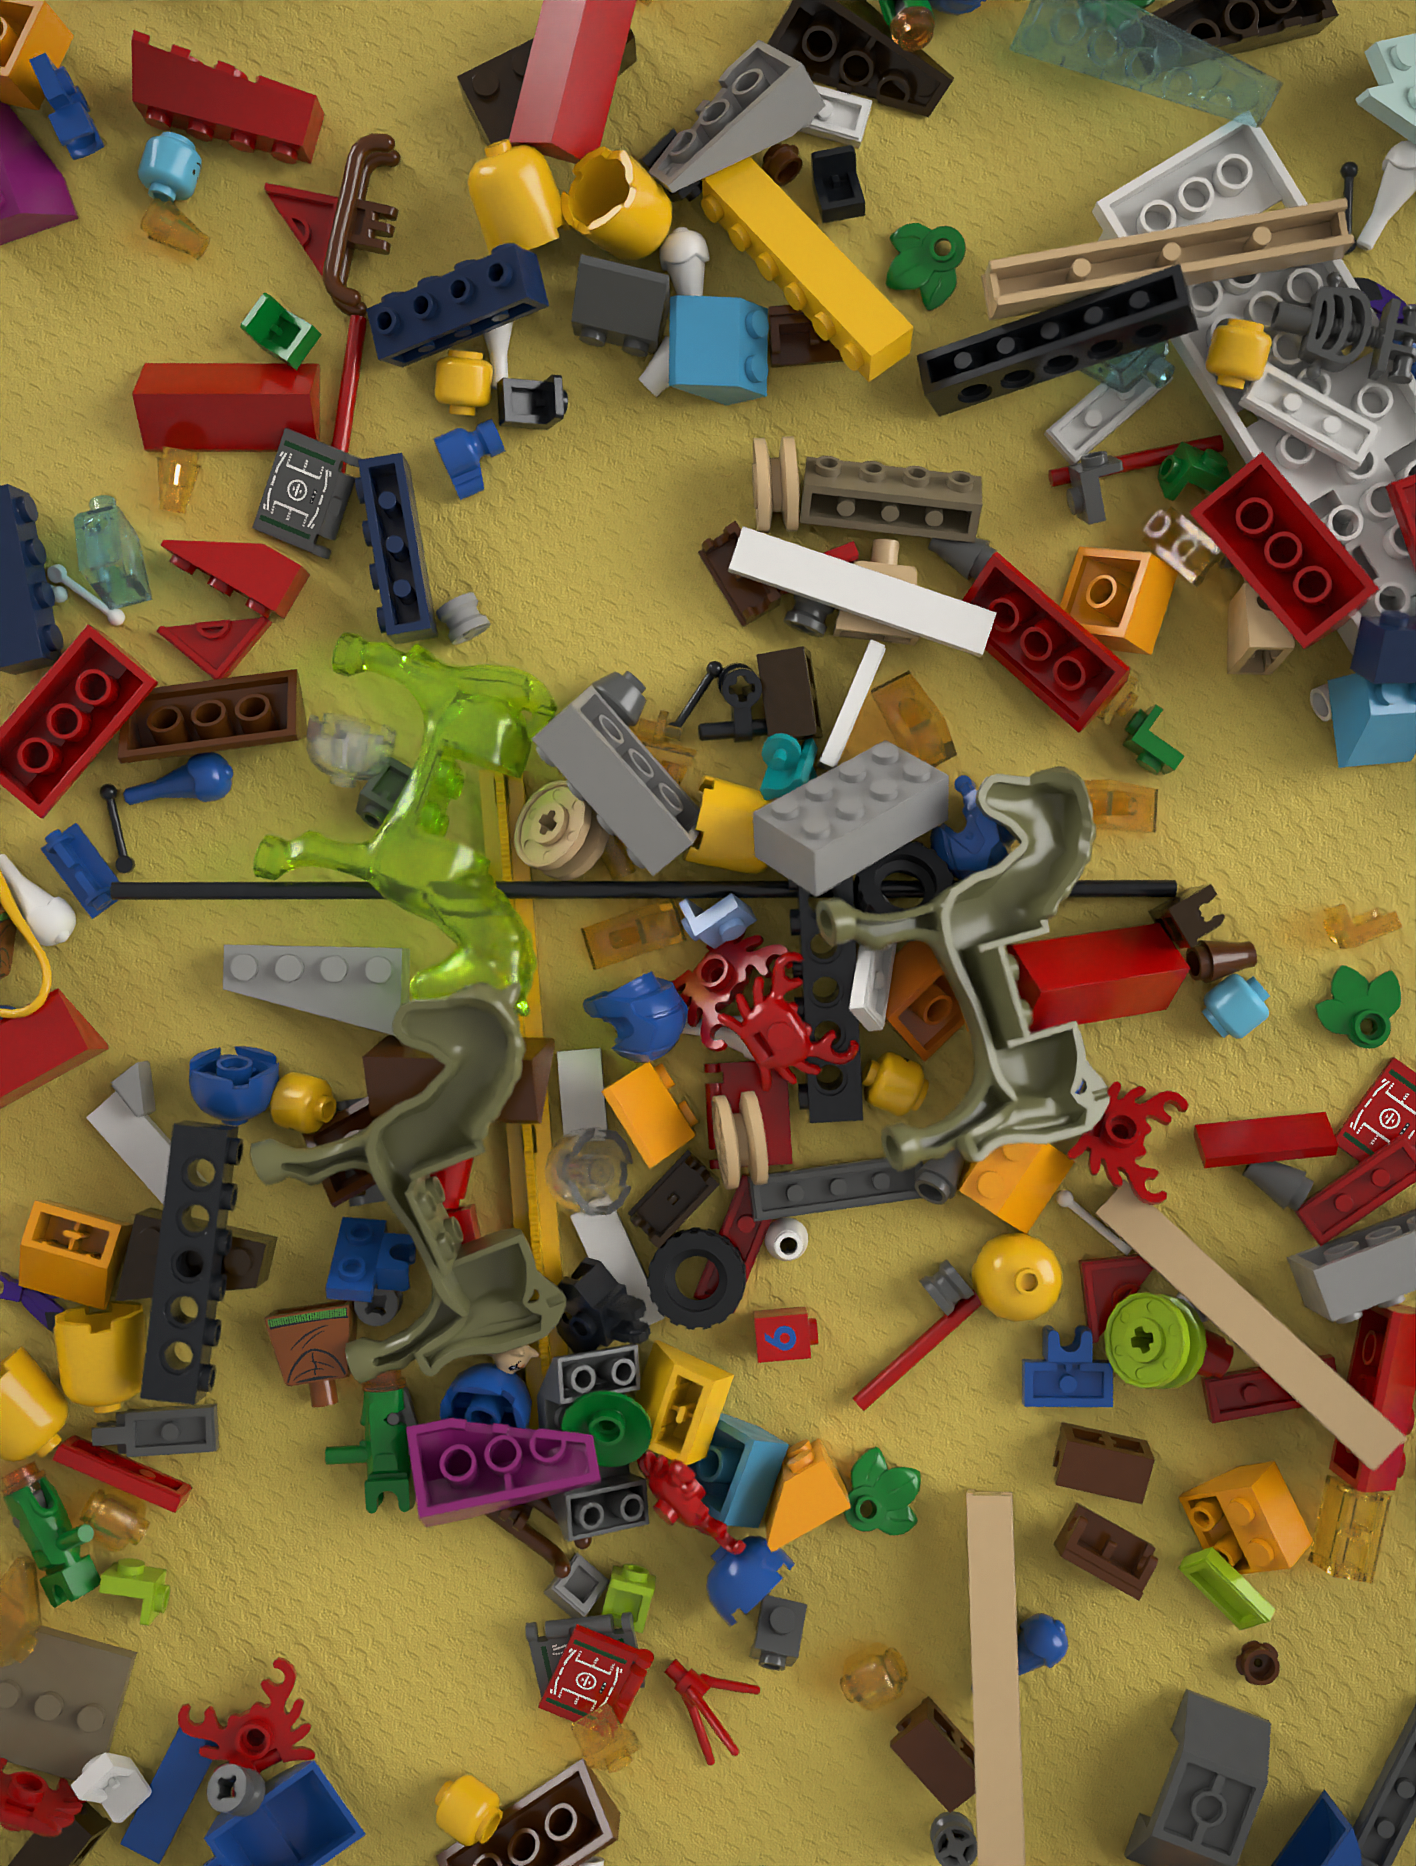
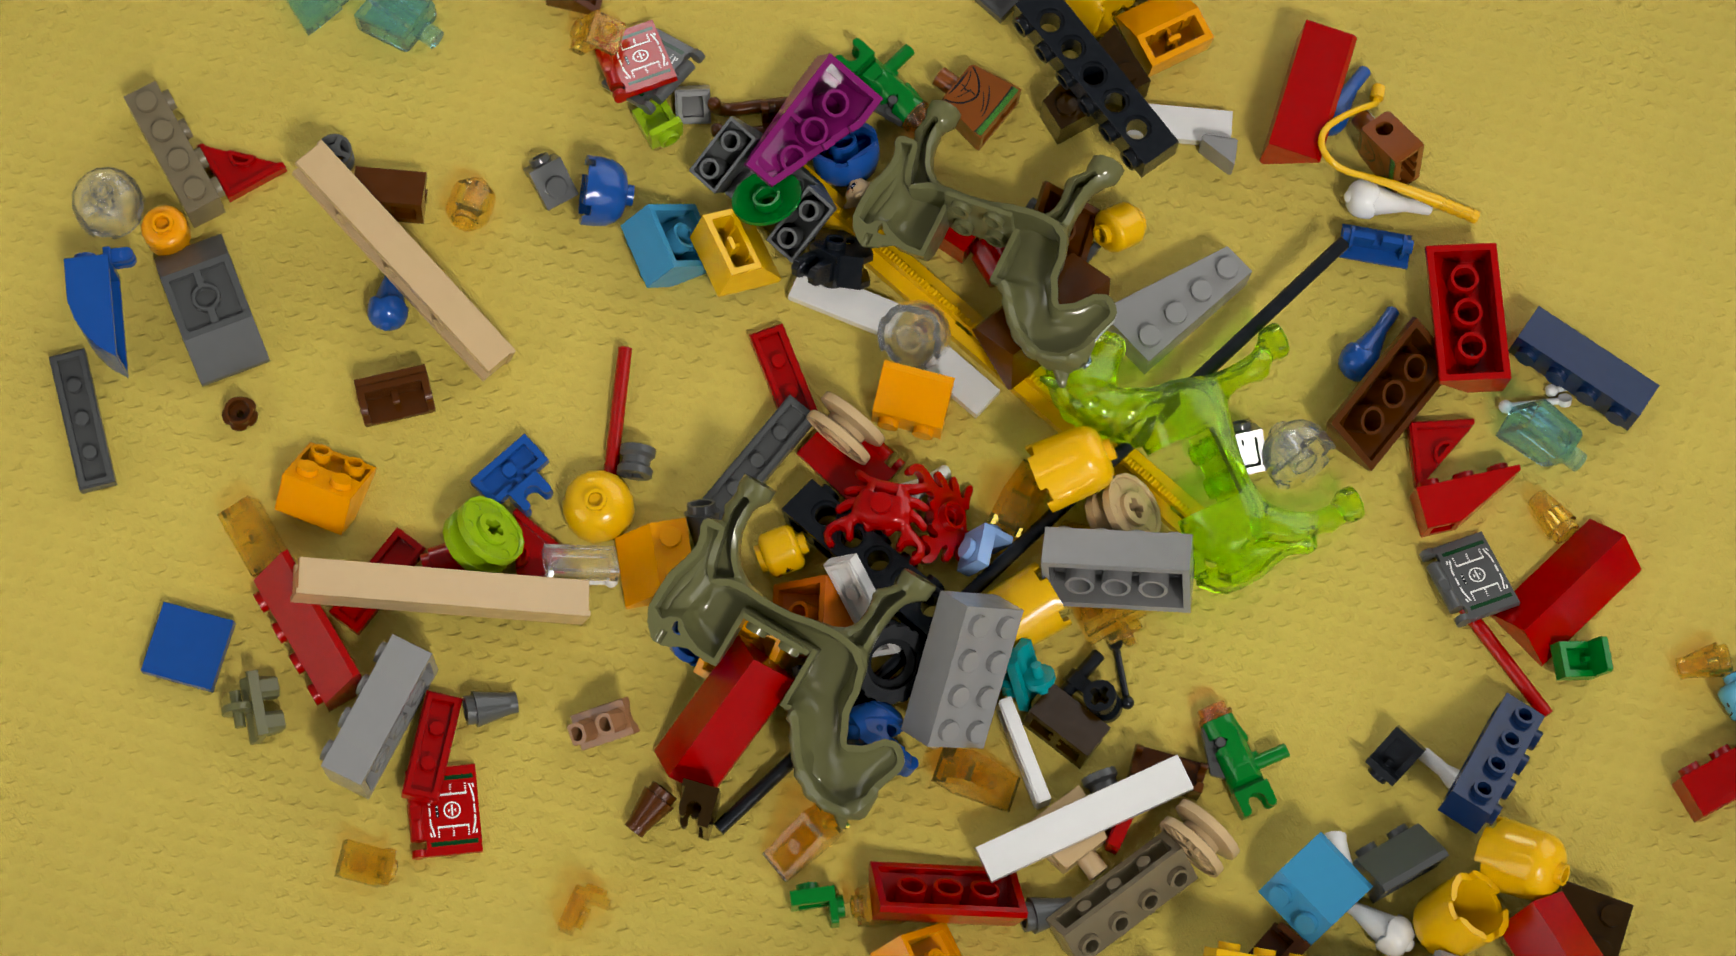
camera: 130 degrees right, 15 degrees down
black hinge [100,784,135,873] -> none
blue cylinder [189,1046,279,1125] -> none
red tile [264,183,338,277] -> none
reddish brown piece [323,133,401,317] -> none
blue plate [326,1217,416,1302] -> none
dark grey wheel [354,1284,403,1326] -> none
dark blue brick [355,453,438,644] -> none
blue piece [433,419,506,500] -> none
yellow head [435,350,493,416] -> none
light grey wheel [436,592,491,645] -> none
blue helmet [583,971,688,1063] -> none
dark grey cone [591,671,646,727] -> none
dark brown hinge [628,1150,720,1249] -> none
red animal [636,1450,746,1555] -> none
black tyre [647,1227,747,1330] -> none
red plant [664,1659,760,1766] -> none
red brick [753,1306,819,1363] -> none
white cone [765,1217,808,1261] -> none
light orange slope [765,1439,851,1552] -> none
green plate [843,1447,921,1535] -> none
reddish brown hinge [1053,1422,1155,1504] -> none
red animal [1066,1081,1189,1205] -> none
lime tile [1178,1547,1276,1630] -> none
red tile [1193,1112,1338,1168] -> none
medium azure head [1201,974,1270,1039] -> none
green plate [1315,965,1401,1049] -> none
none -> clear tile [542,544,620,582]
none -> medium nougat hips [567,696,640,751]
none -> yellow cylinder [1025,426,1118,512]
none -> green piece [1197,700,1290,820]

